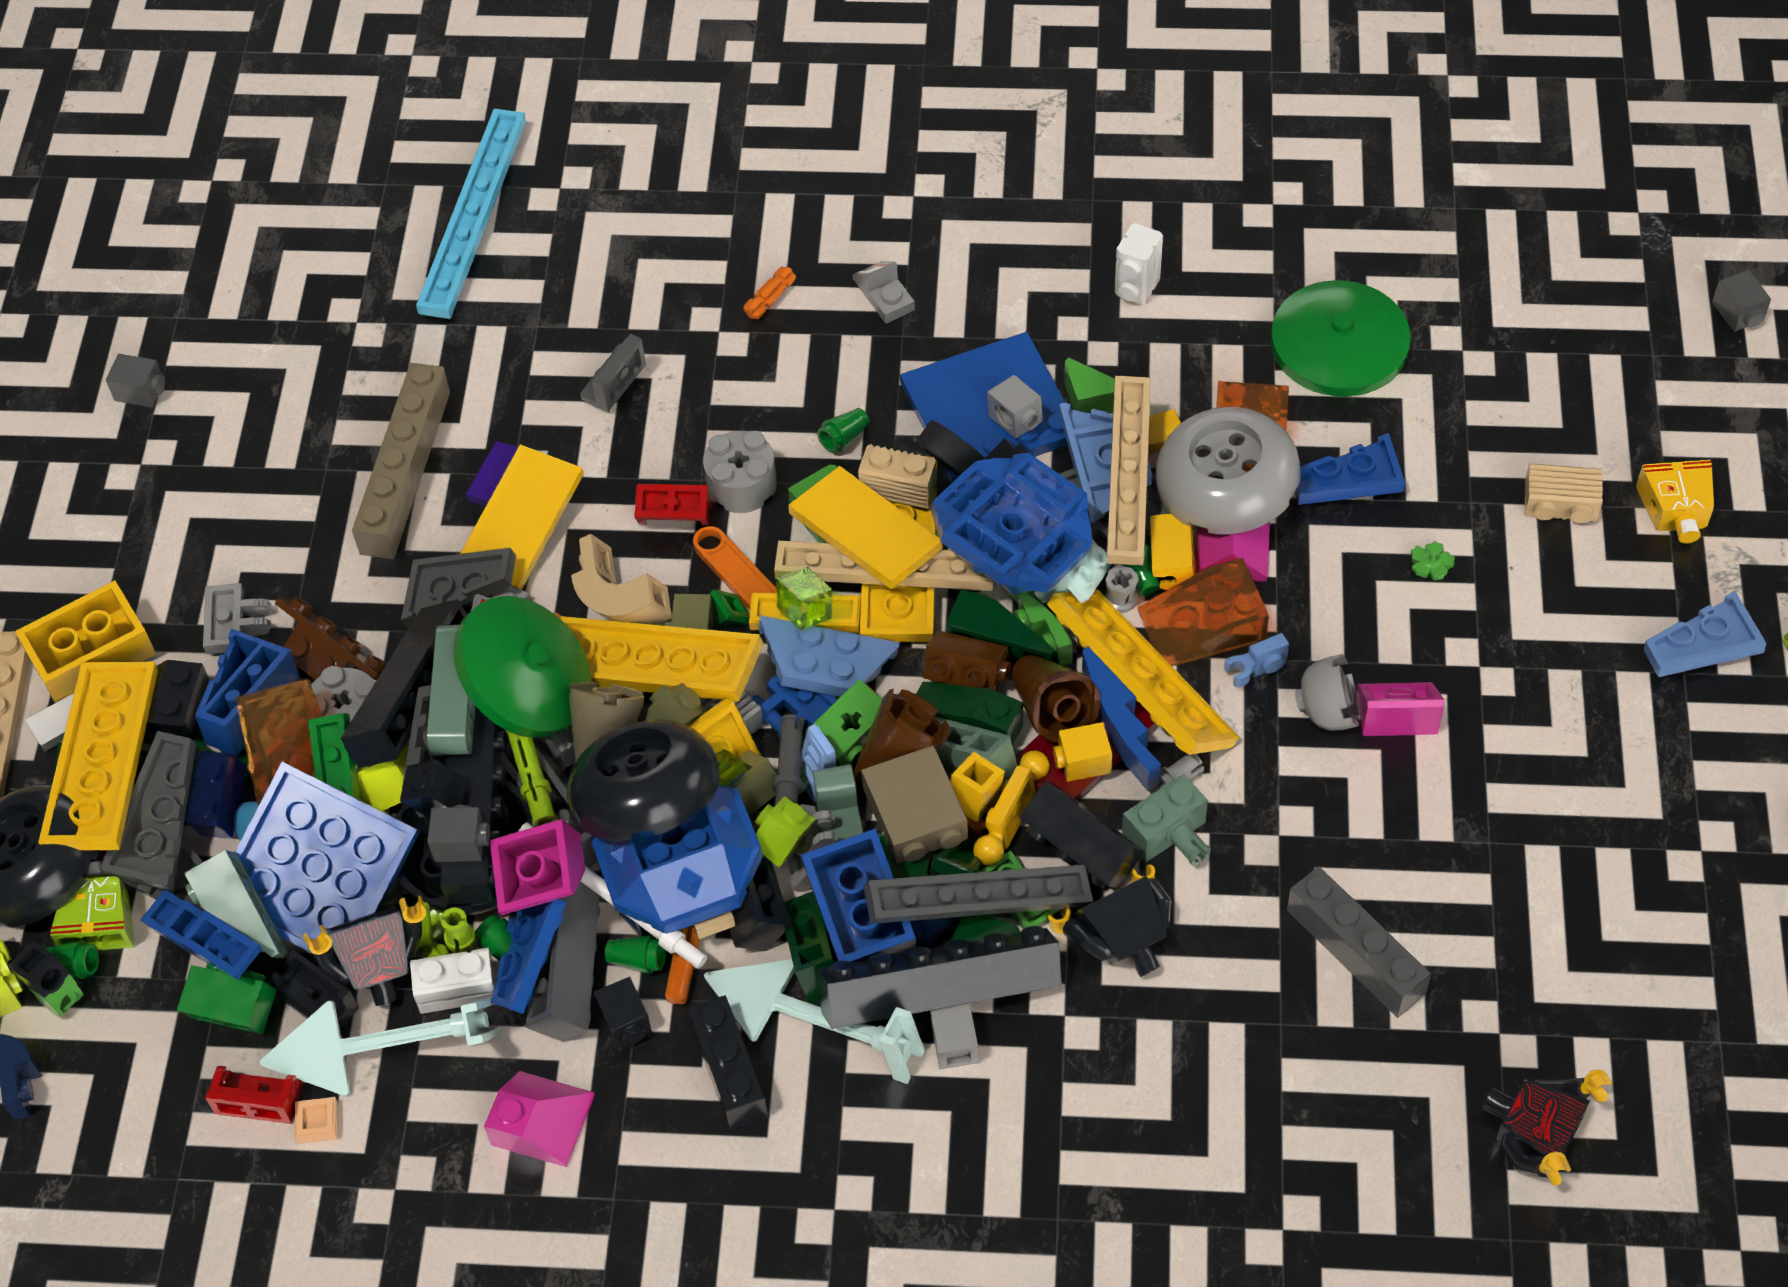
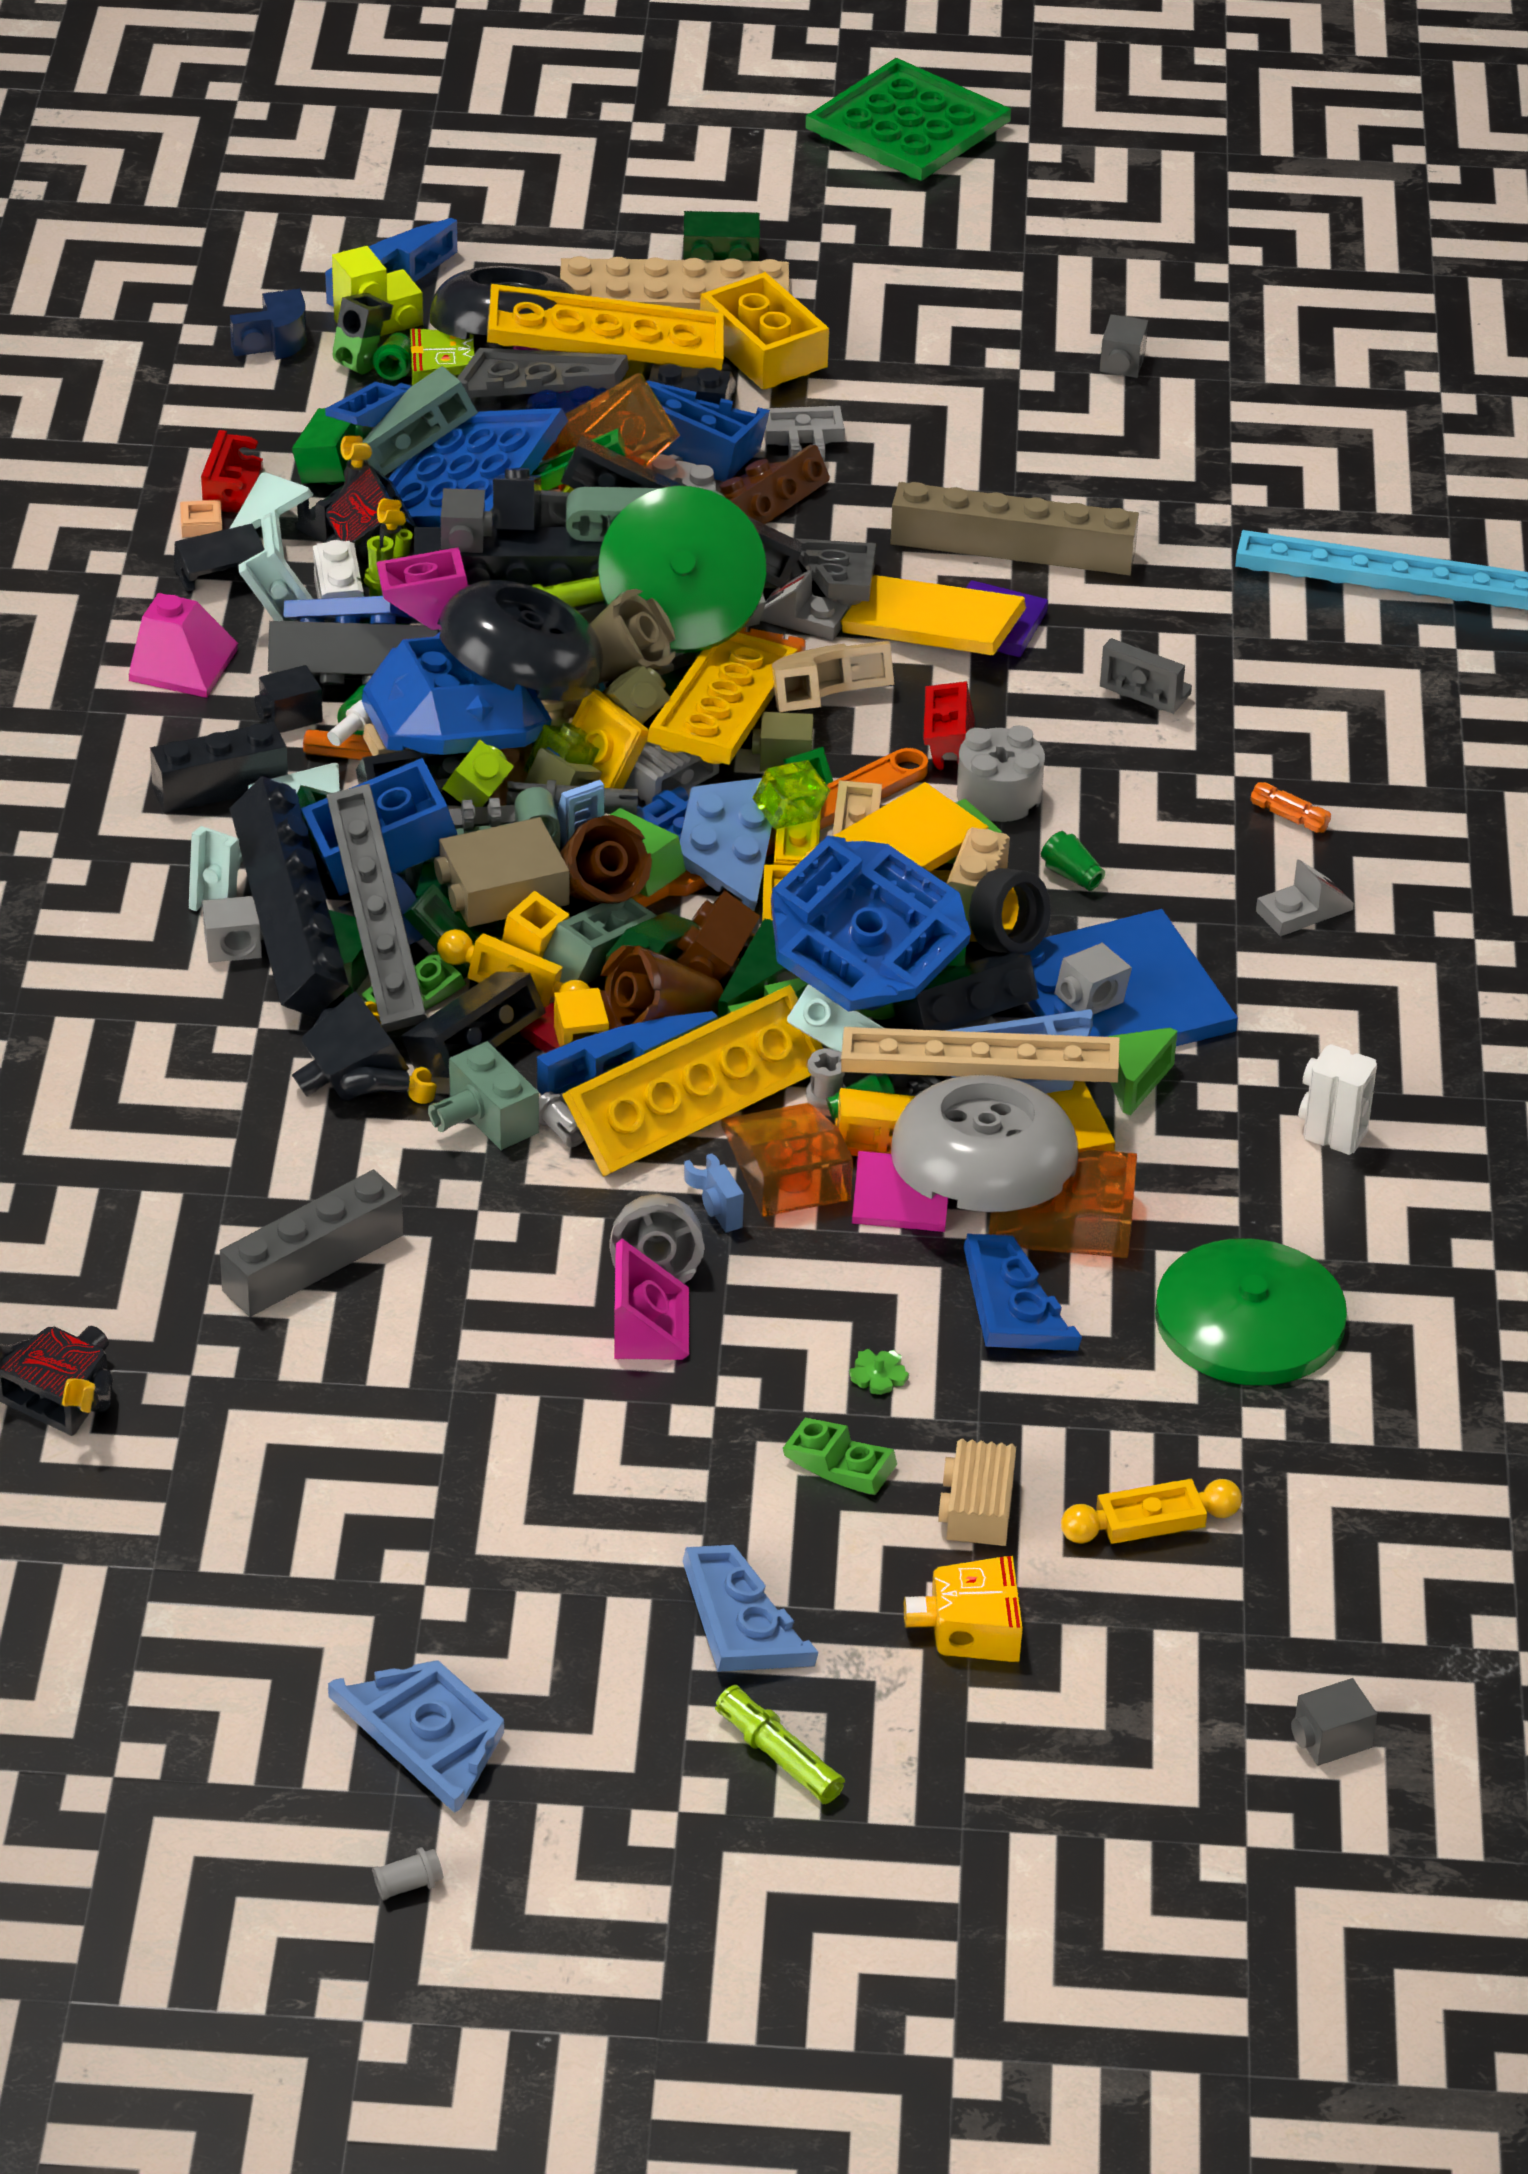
camera: 85 degrees right, 15 degrees down
none -> black hinge [174,523,265,592]
none -> bright green slope [783,1417,897,1495]
none -> yellow plate [1061,1478,1242,1544]

